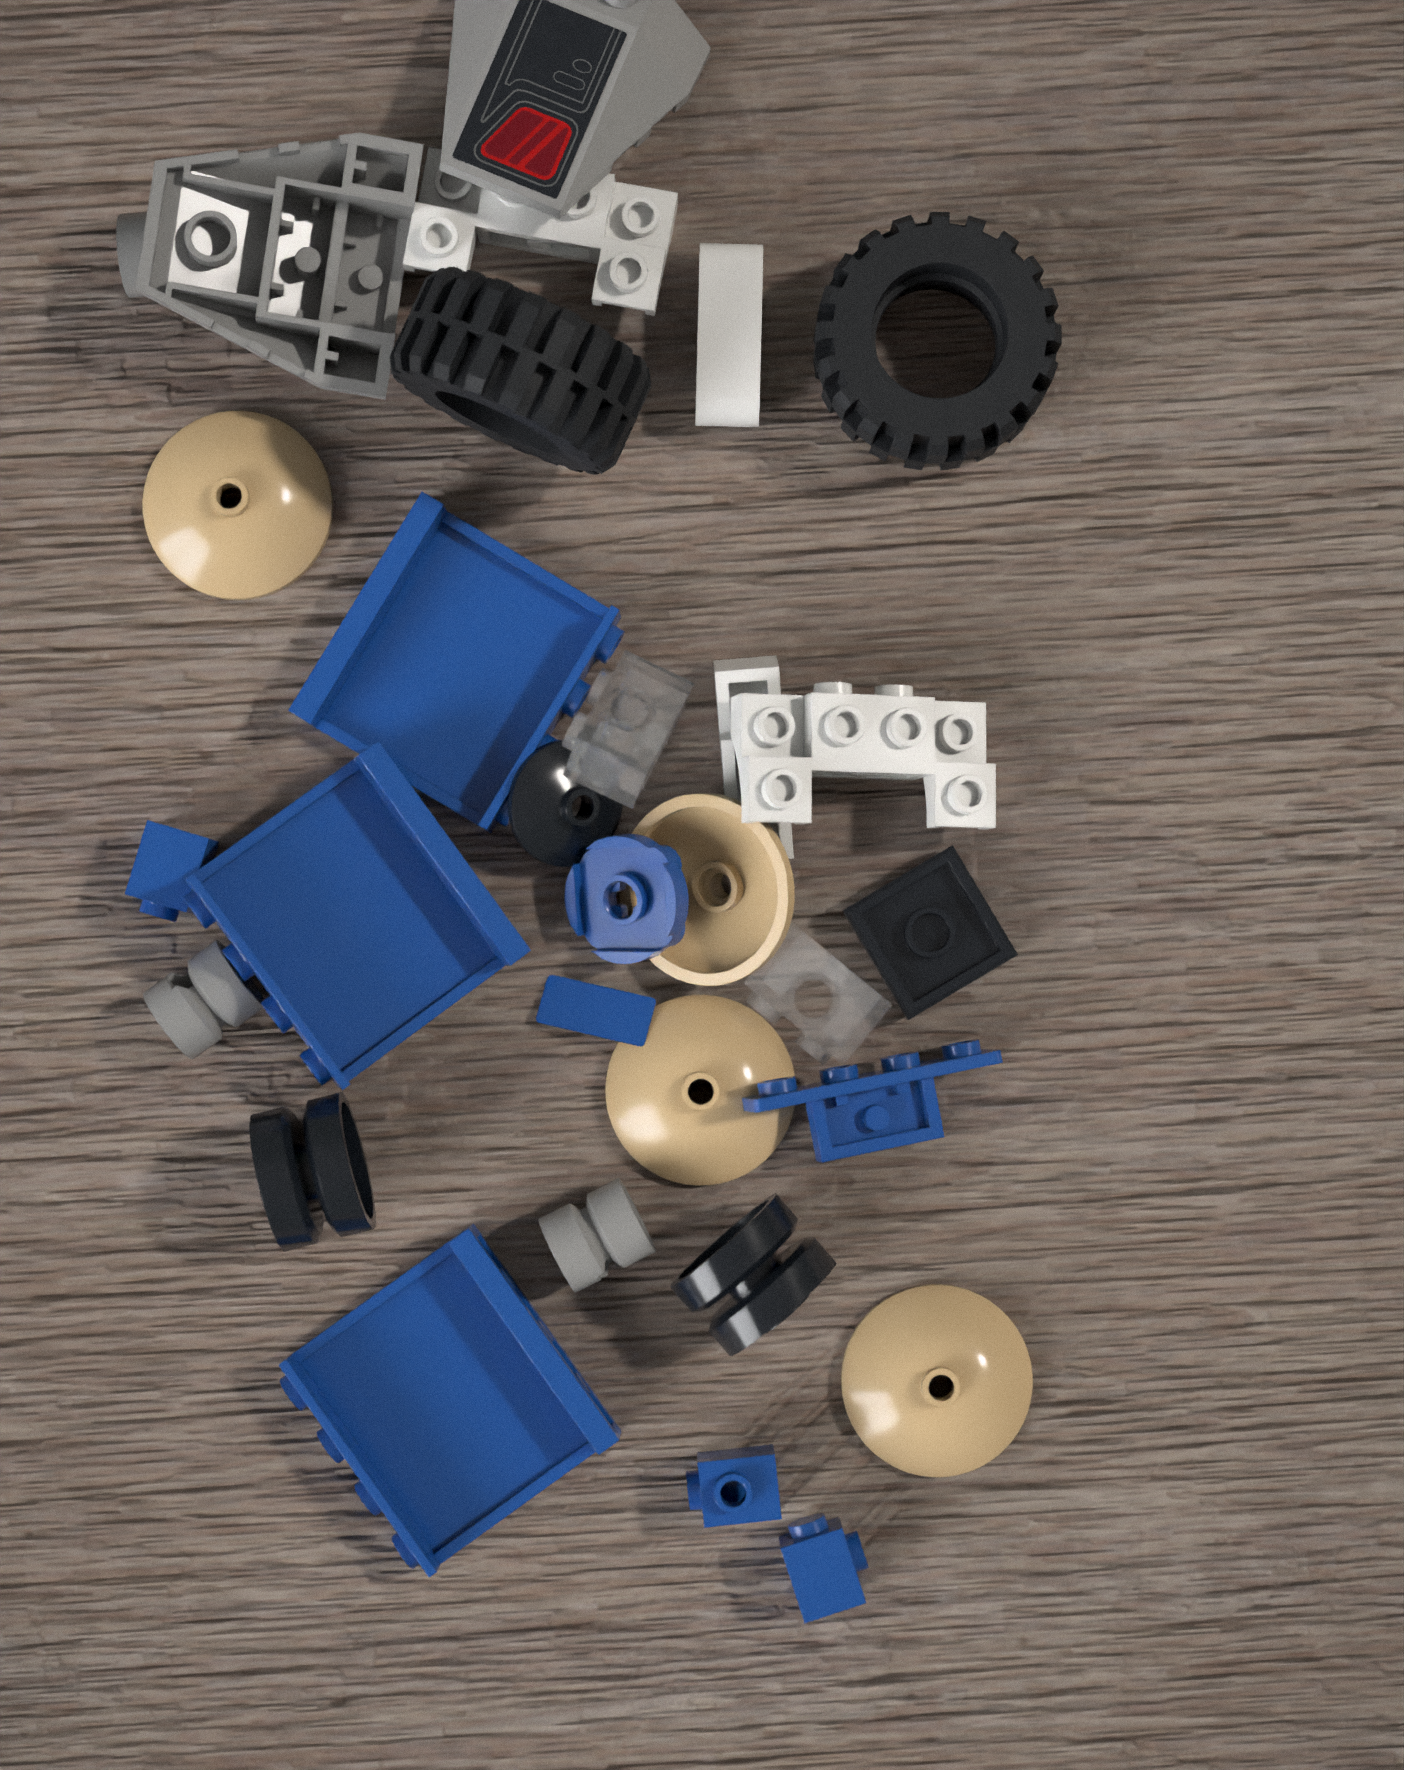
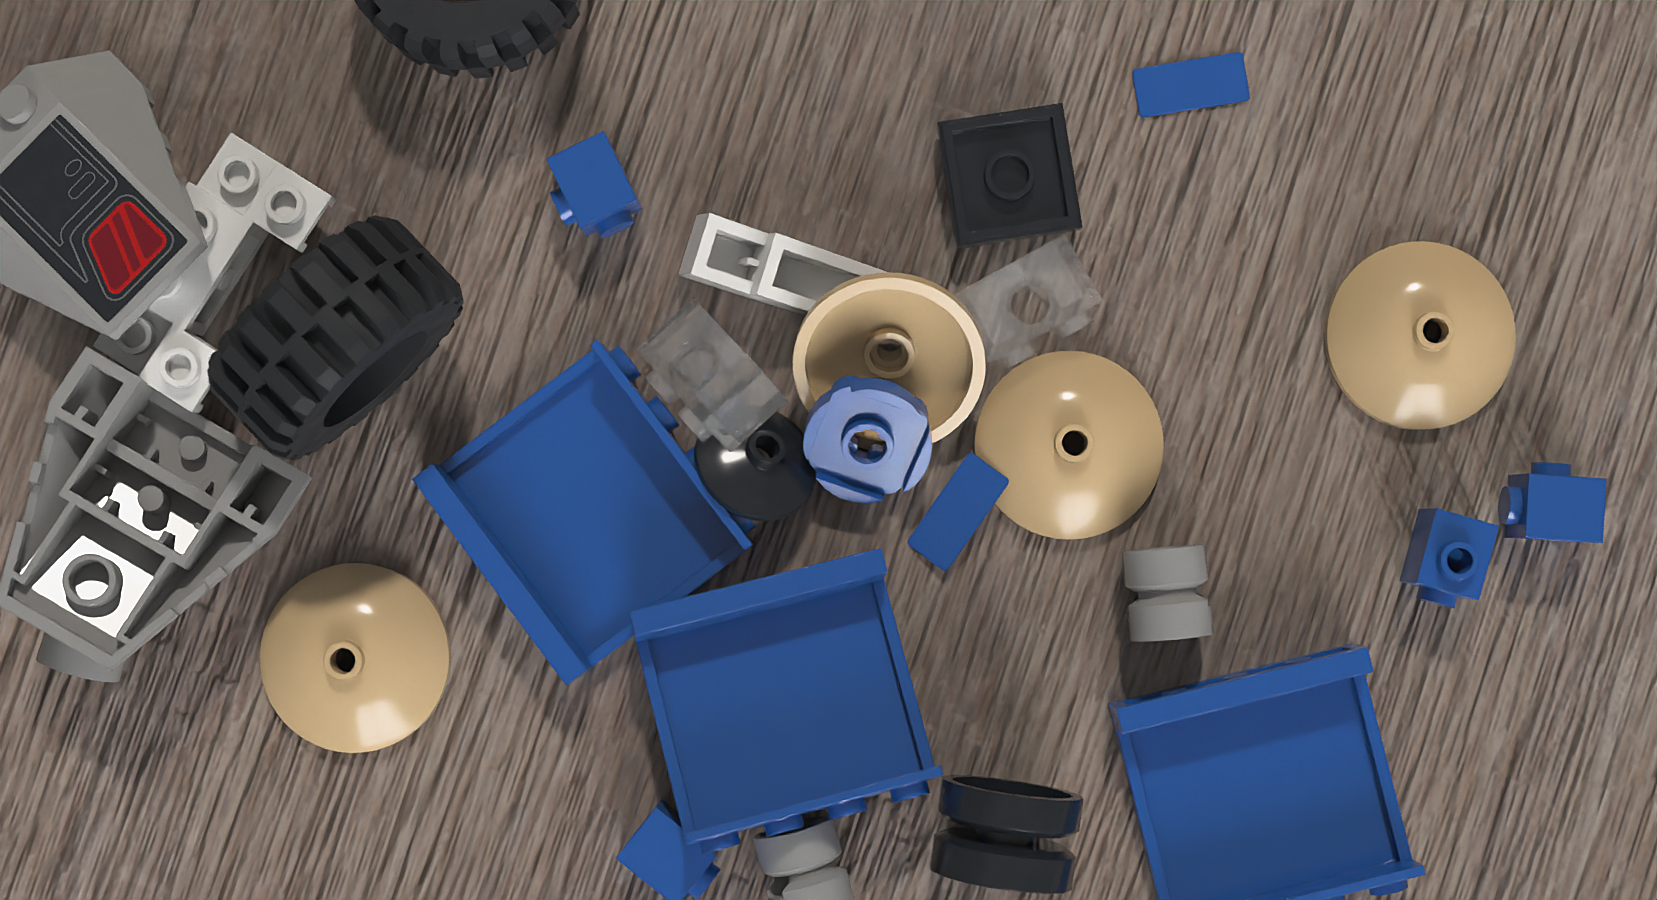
camera: 60 degrees left, 0 degrees up
black wheel [670,1193,837,1357] -> none
white beam [695,243,763,427] -> none
white bracket [730,682,996,830] -> none
blue bracket [742,1039,1003,1162] -> none
none -> blue brick [546,131,643,238]
none -> blue sticker [1132,52,1250,118]

